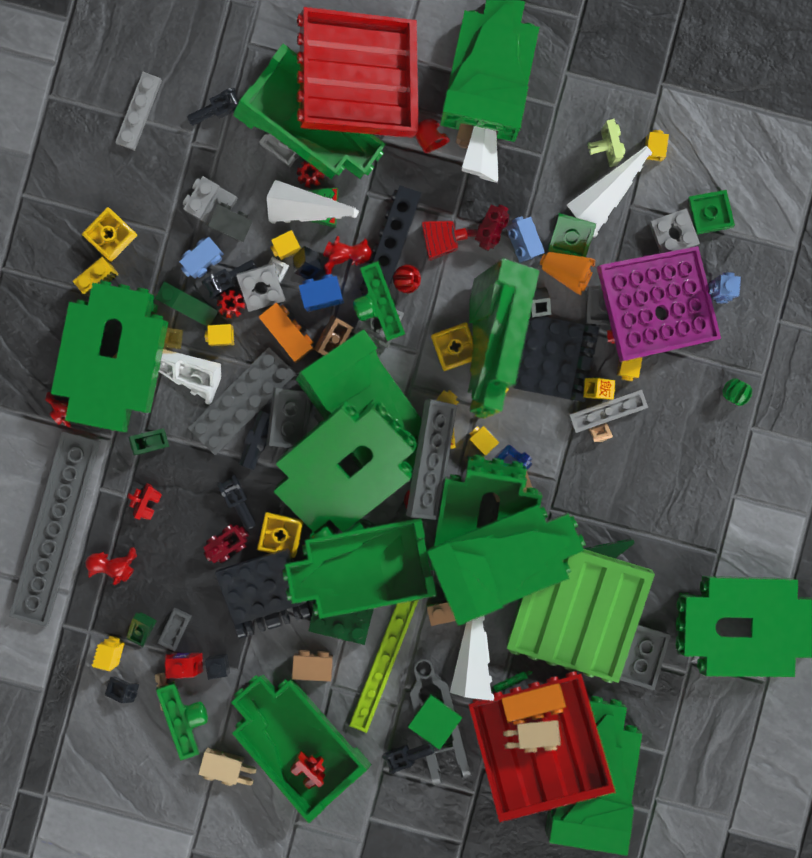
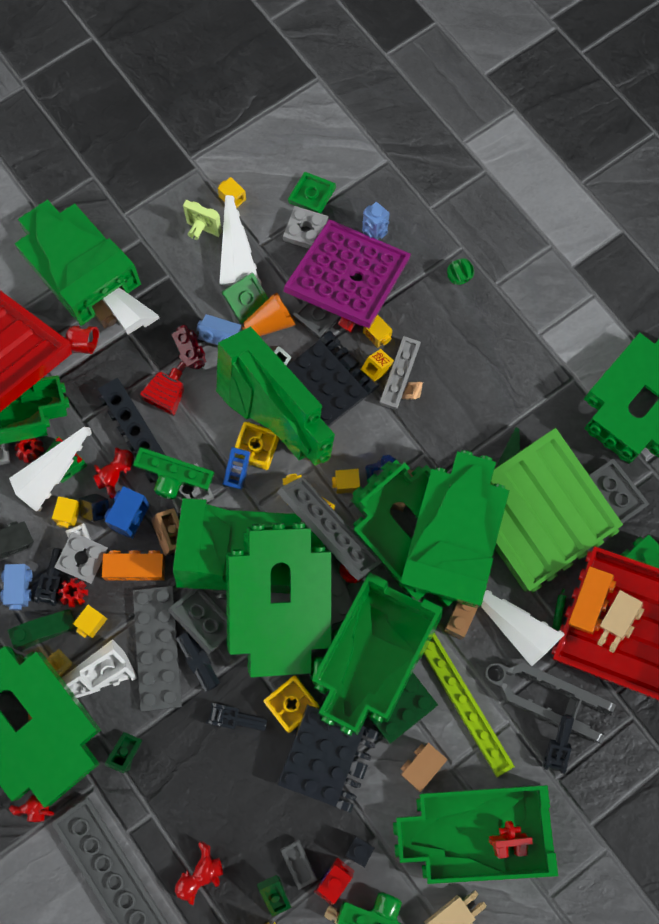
camera: 55 degrees left, 15 degrees down
red hips [127,483,162,520] -> none
dark red brick [203,525,248,564] -> none
red piece [393,264,421,294] -> none
green tile [408,694,462,750] -> none
none -> blue slope [223,447,251,489]

